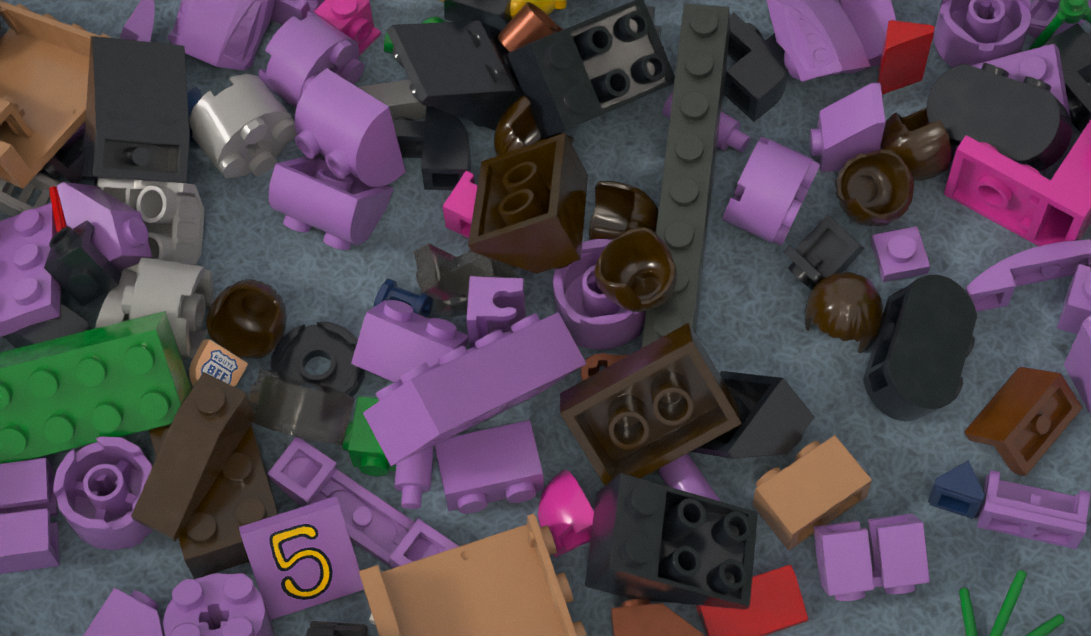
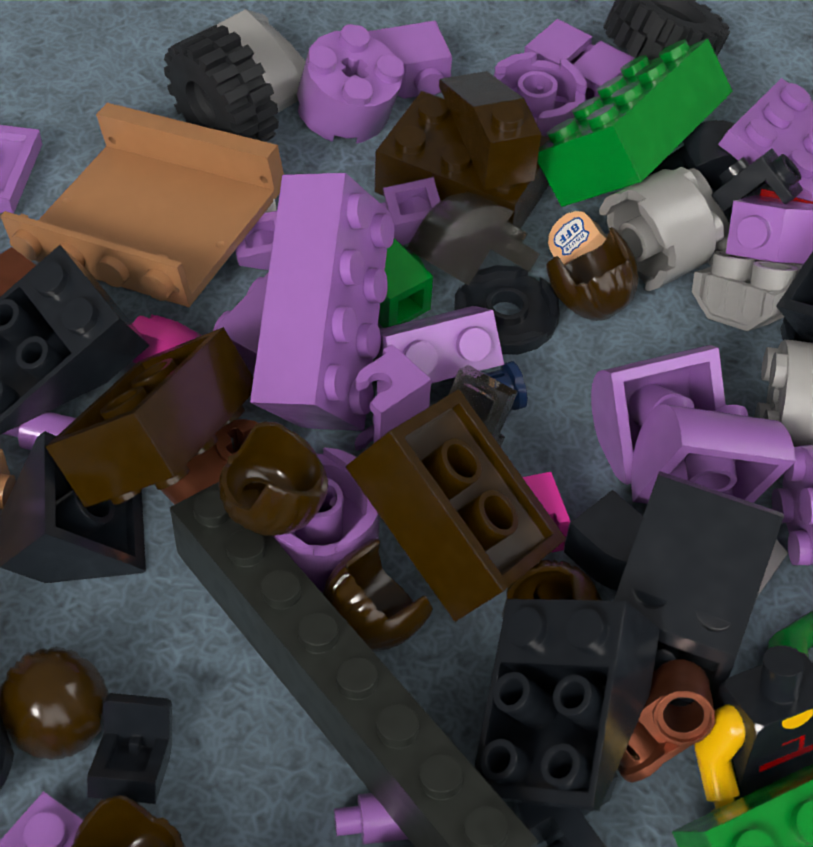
camera: 130 degrees right, 10 degrees down
medium lavender tile [239,496,364,620] -> none
medium lavender brick [722,136,821,246] -> none

